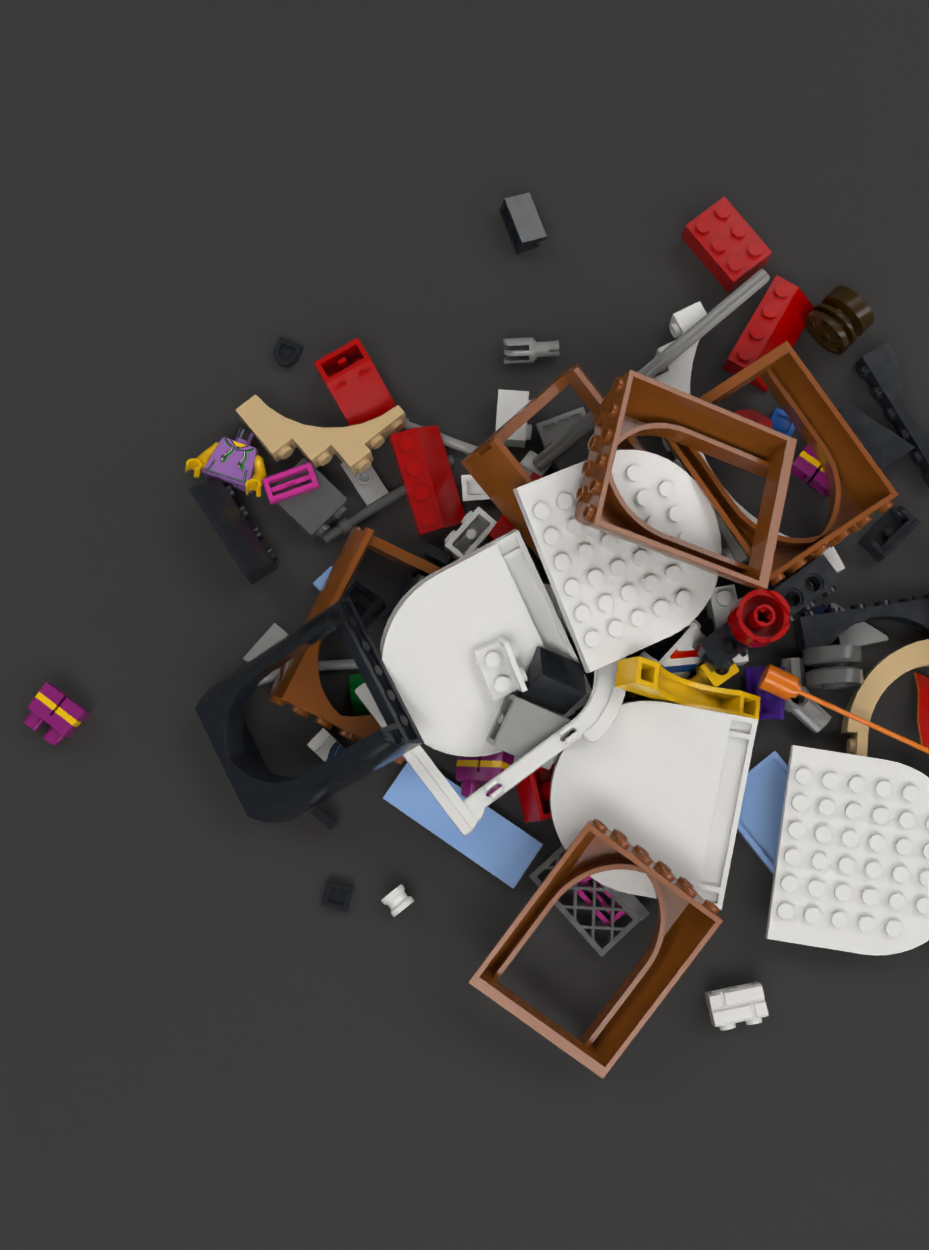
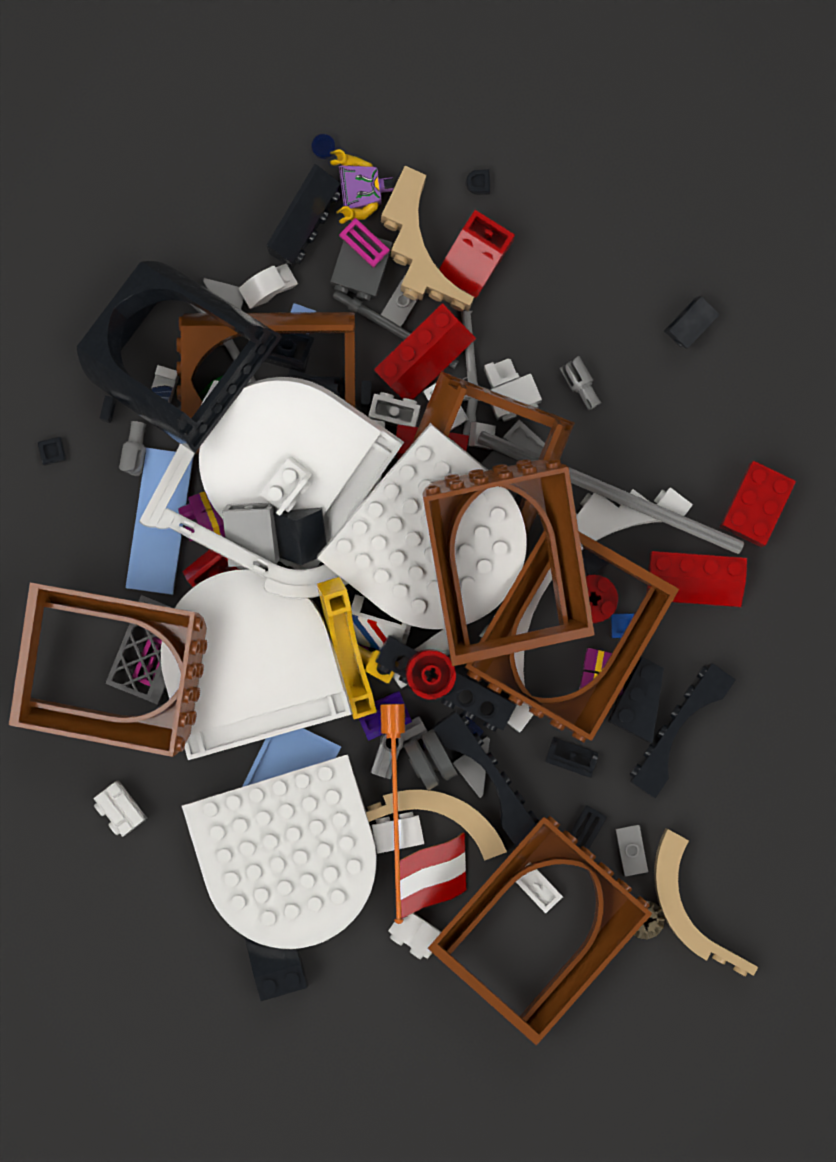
camera: 65 degrees right, 5 degrees up
magenta hips [24,682,91,746] -> none
white wheel [381,884,415,917] -> none
dark brown wheel [804,285,874,355] -> none
none -> light grey arm [119,421,146,476]
none -> white brick [239,263,298,309]
none -> clear blue tile [312,134,335,159]
none -> white brick [372,812,424,854]
none -> white panel [484,359,519,389]

